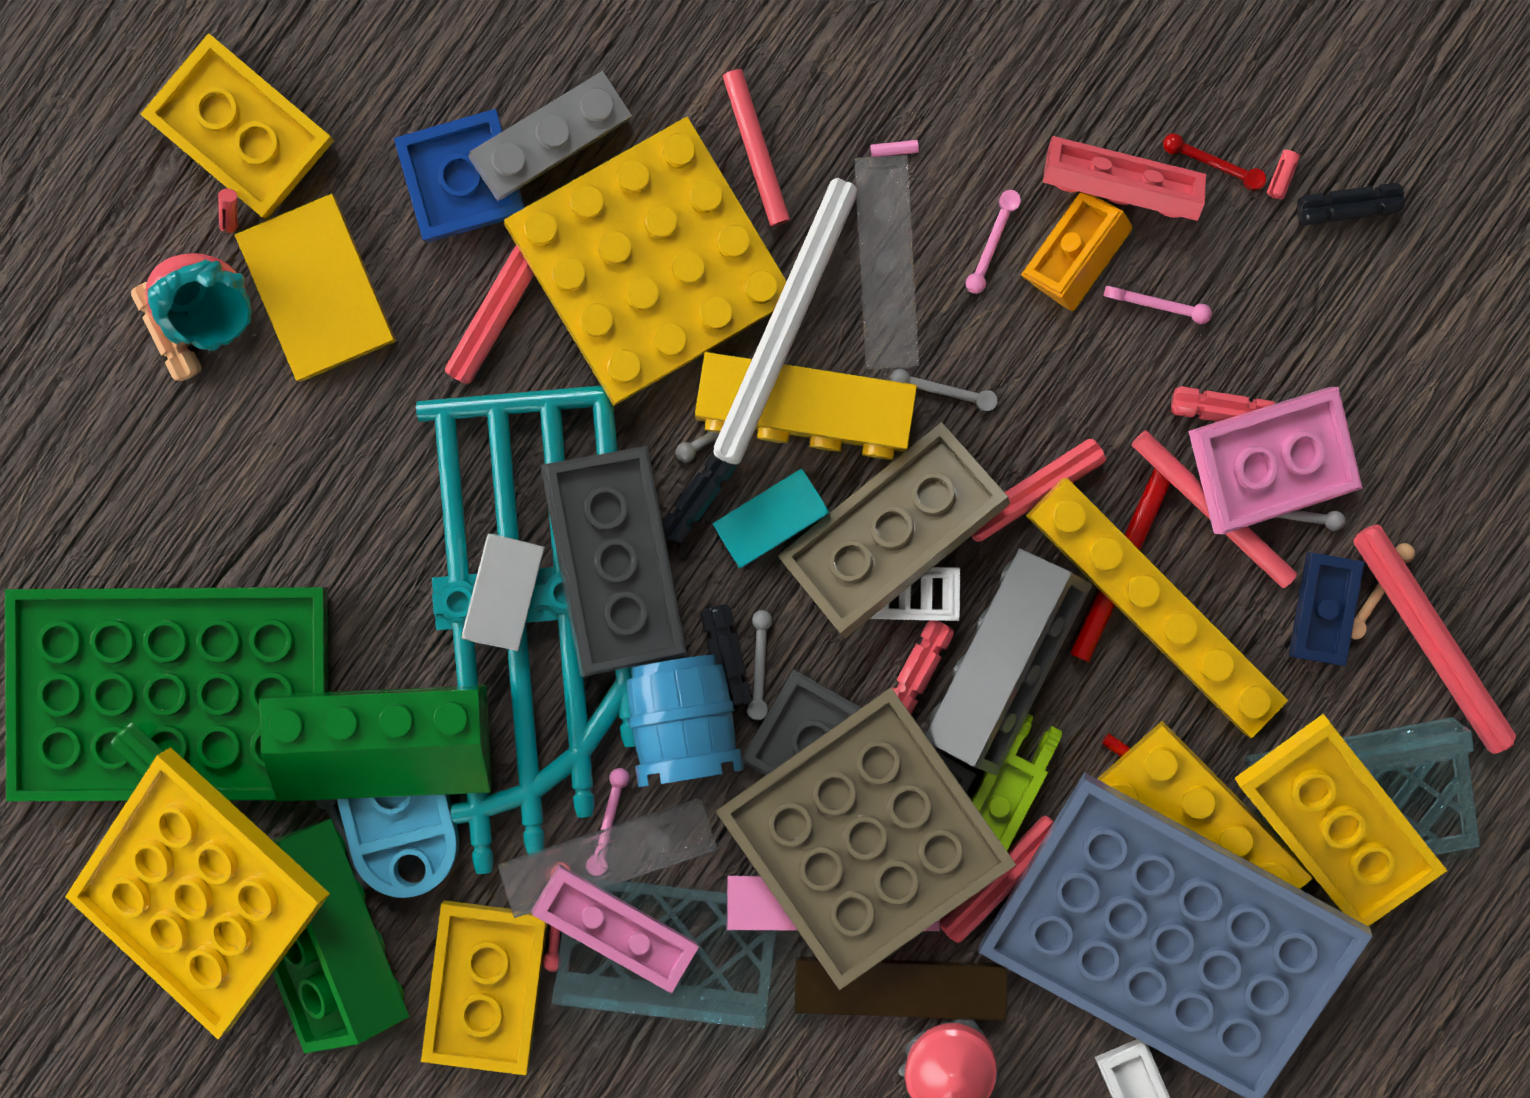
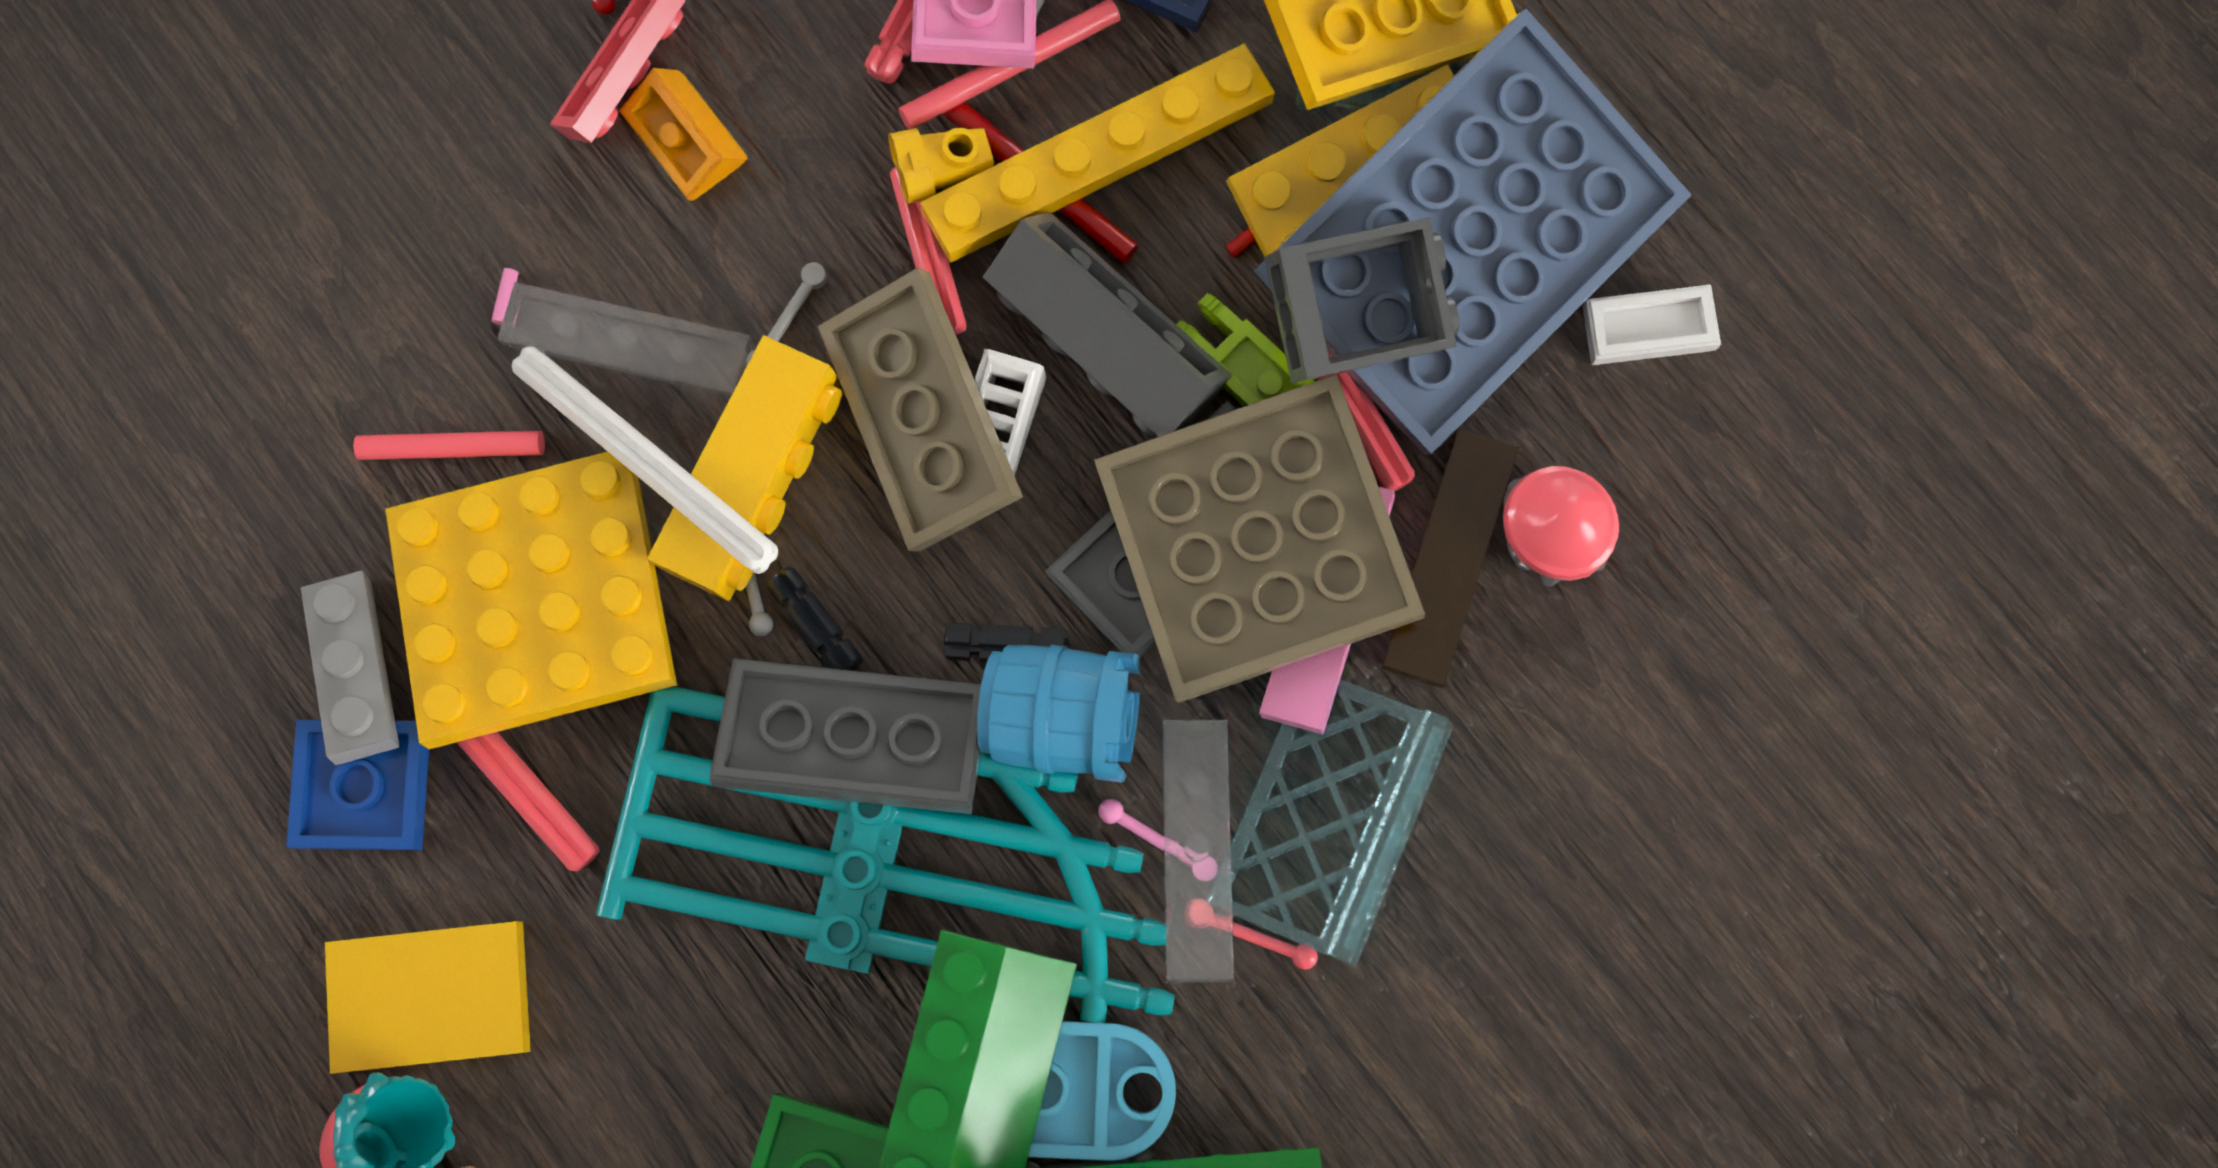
camera: 60 degrees left, 10 degrees down
yellow plate [141,33,335,220] -> none
coral piece [218,189,238,233] -> none
yellow plate [421,900,547,1075] -> none
white slope [461,533,545,651] -> none
bright pink plate [531,864,699,994] -> none
teal slope [713,468,830,569] -> none
light grey hinge [747,610,773,720] -> none
coral axle [892,620,954,715] -> none
bright pink hinge [965,190,1021,294] -> none
bright pink hinge [1103,286,1212,324] -> none
none -> yellow plate [888,128,994,204]
none -> dark grey window [1264,217,1459,384]

